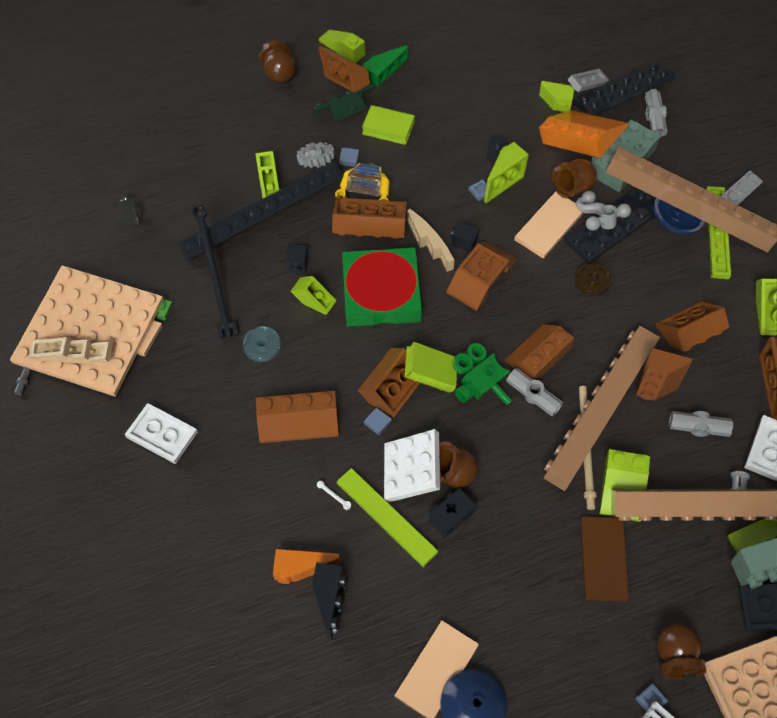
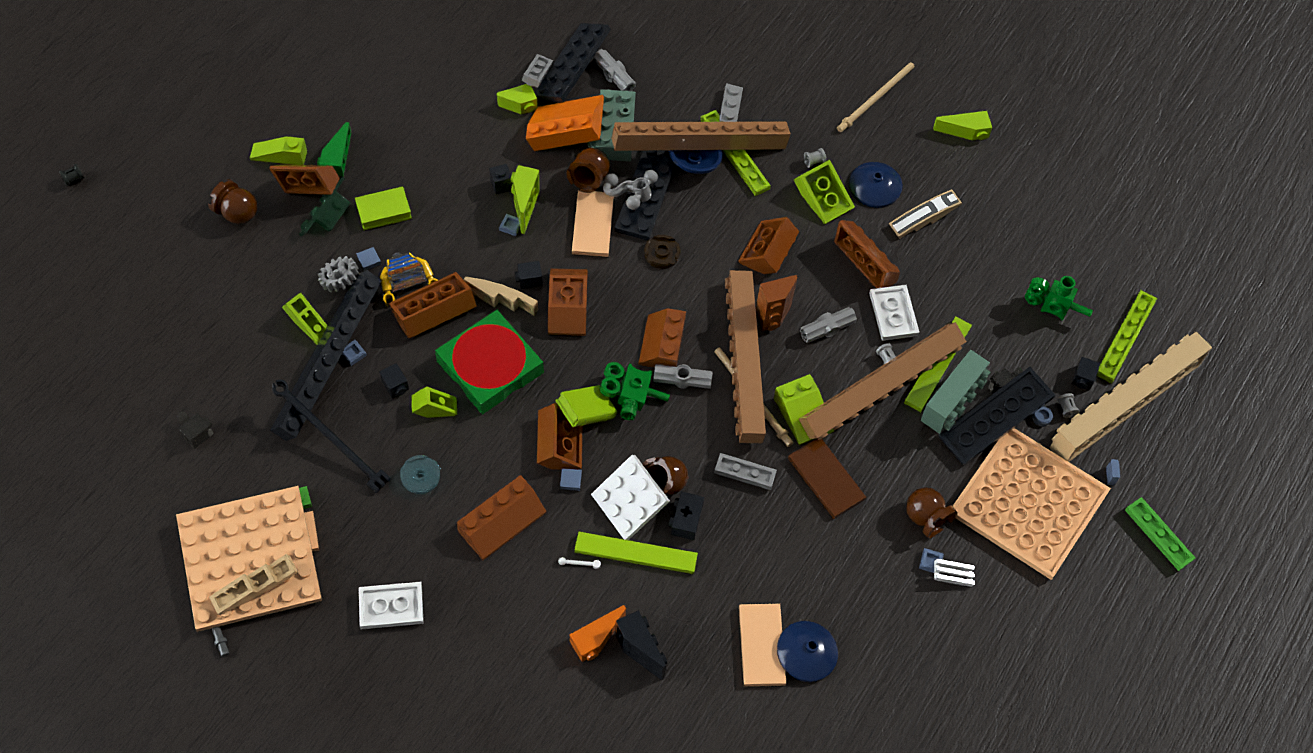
camera: 40 degrees left, 0 degrees up
none -> sand blue tile [342,340,367,366]
none -> light grey plate [714,453,777,490]

